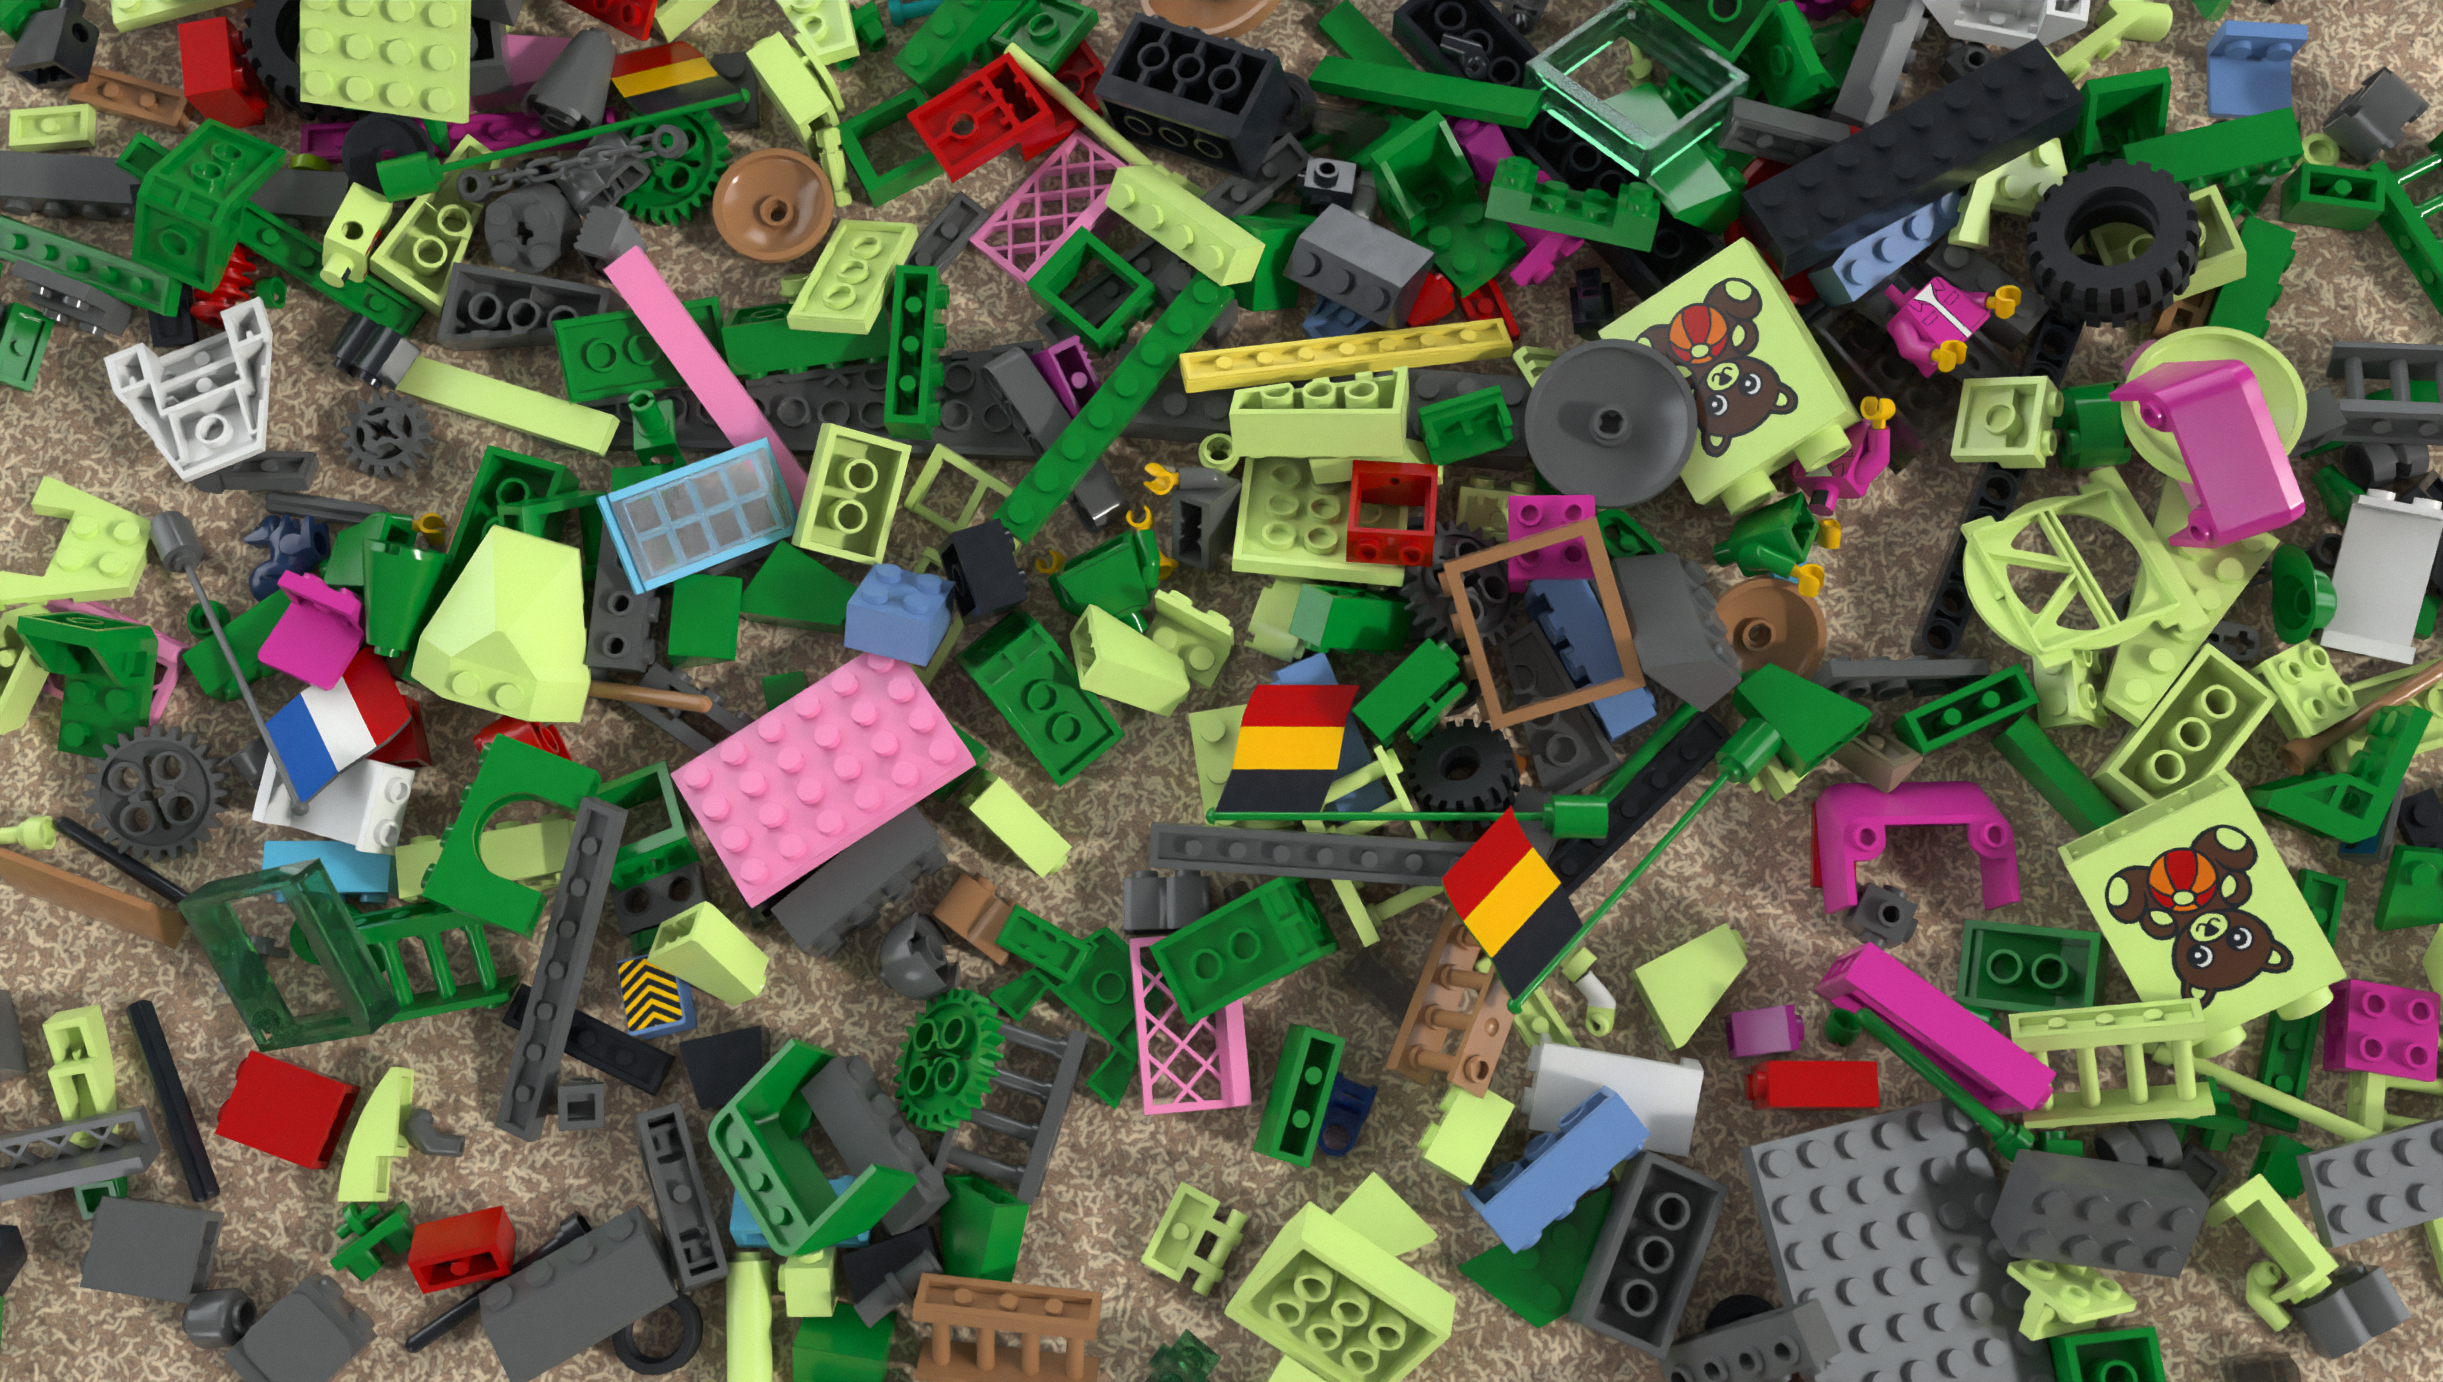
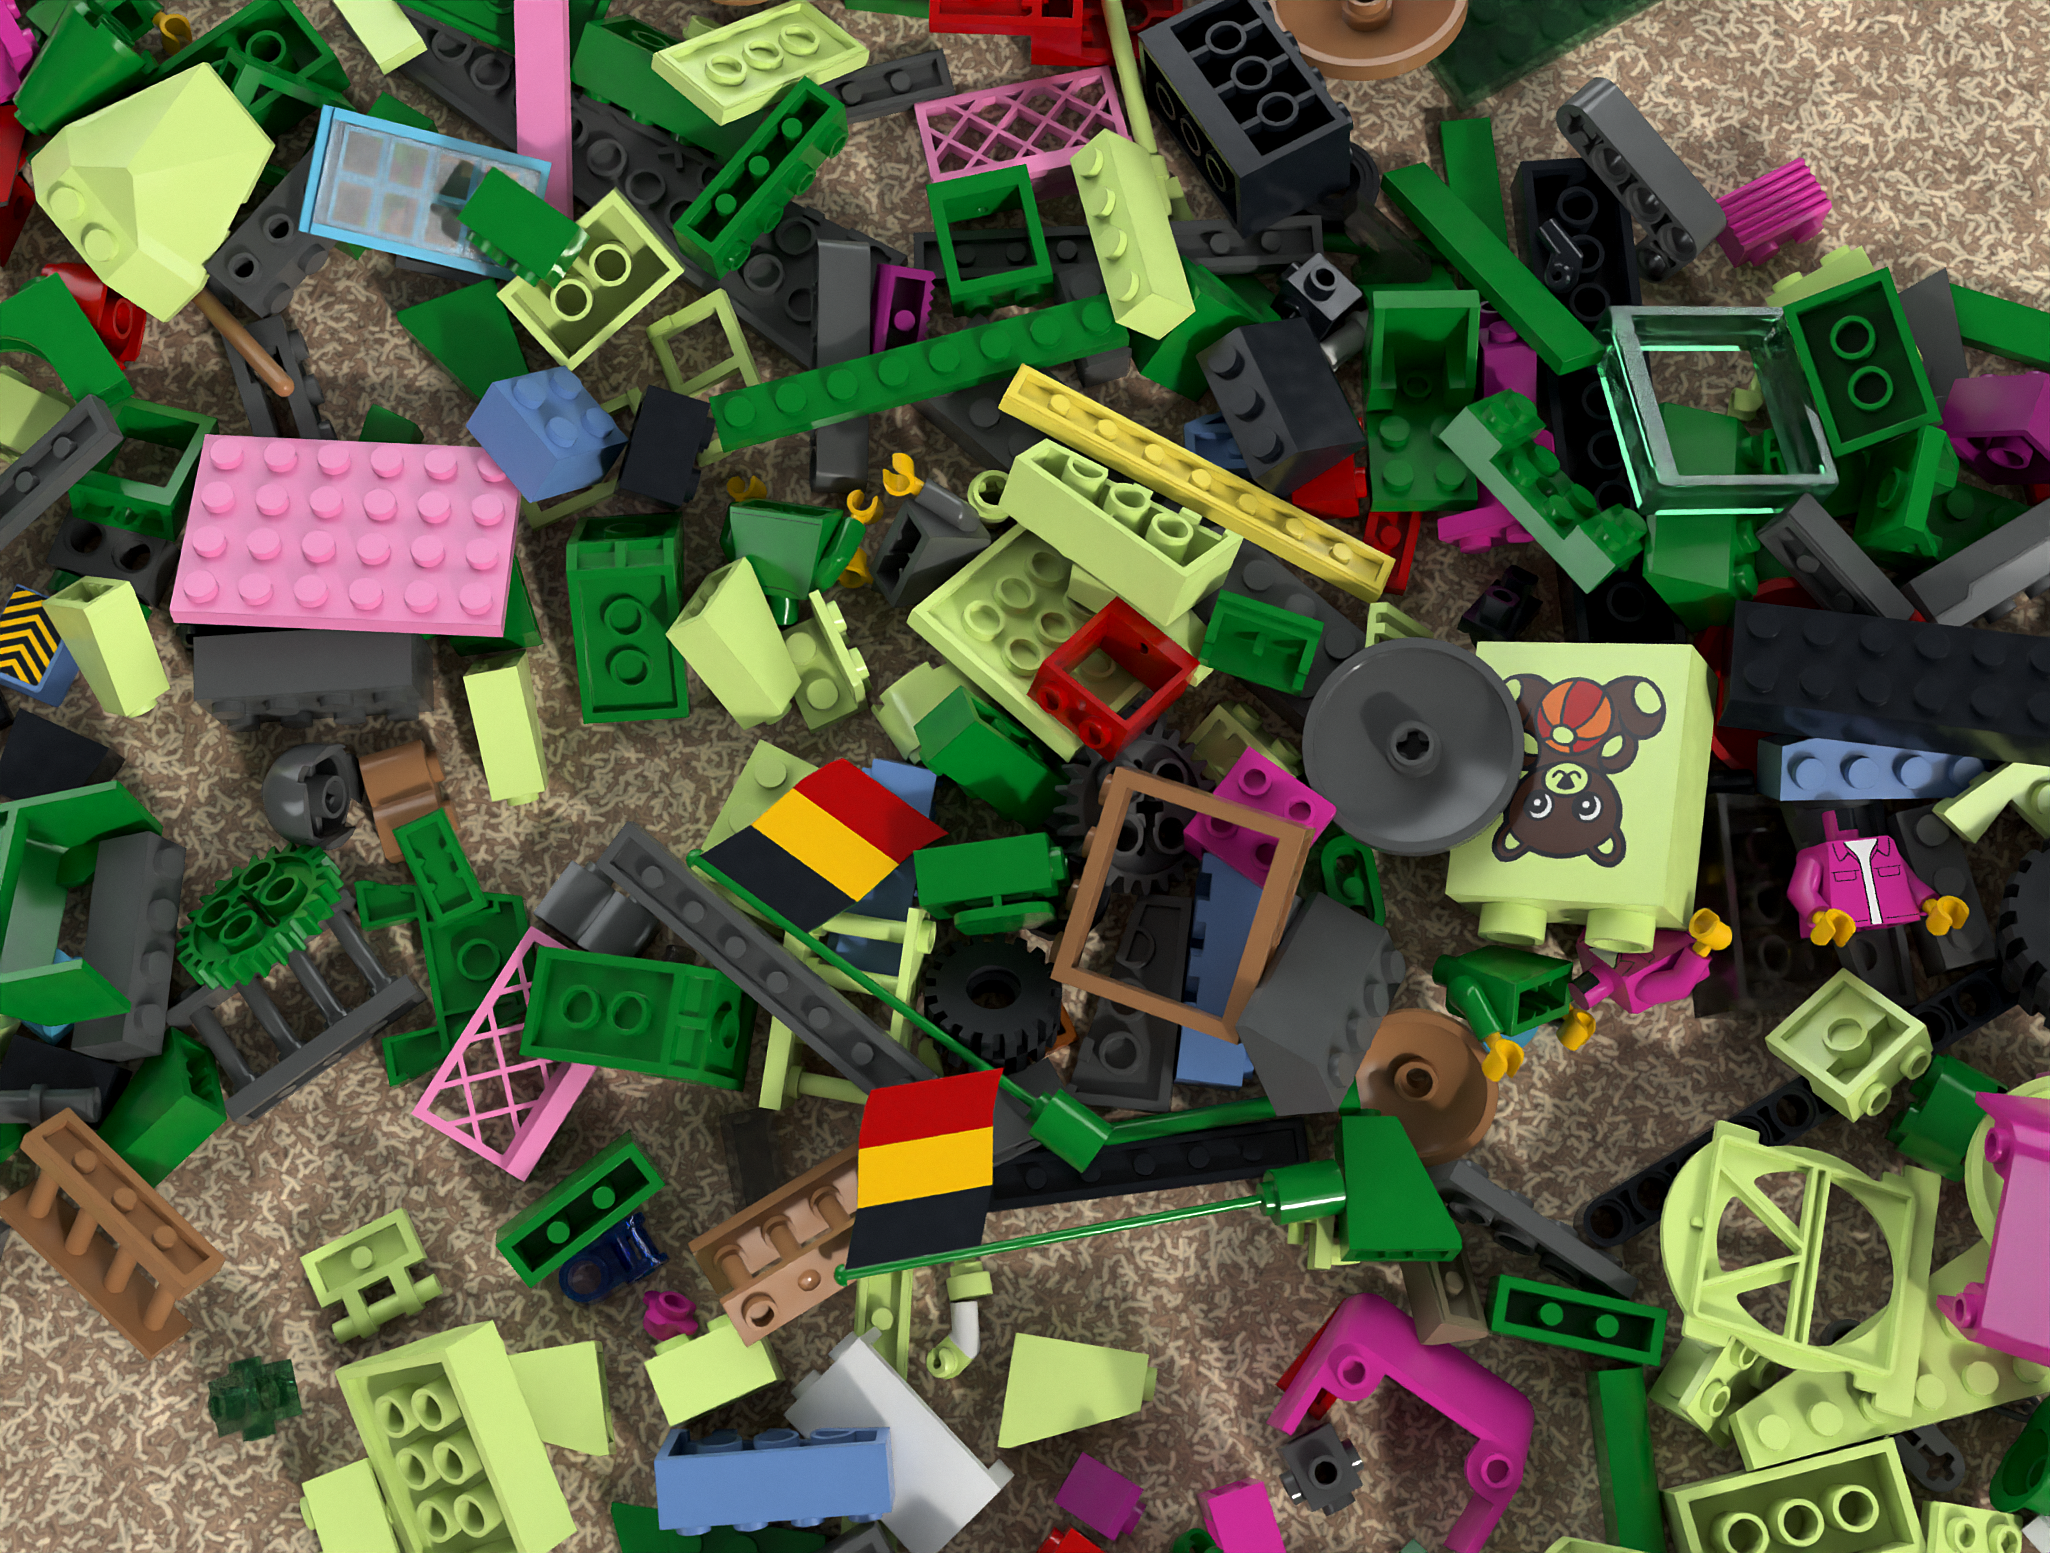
camera: 30 degrees right, 0 degrees up
green bracket [628,389,687,472] -> none
green slope [668,574,743,669] -> none
none -> green brick [456,166,591,289]
none -> dark pink plate [642,1290,698,1341]

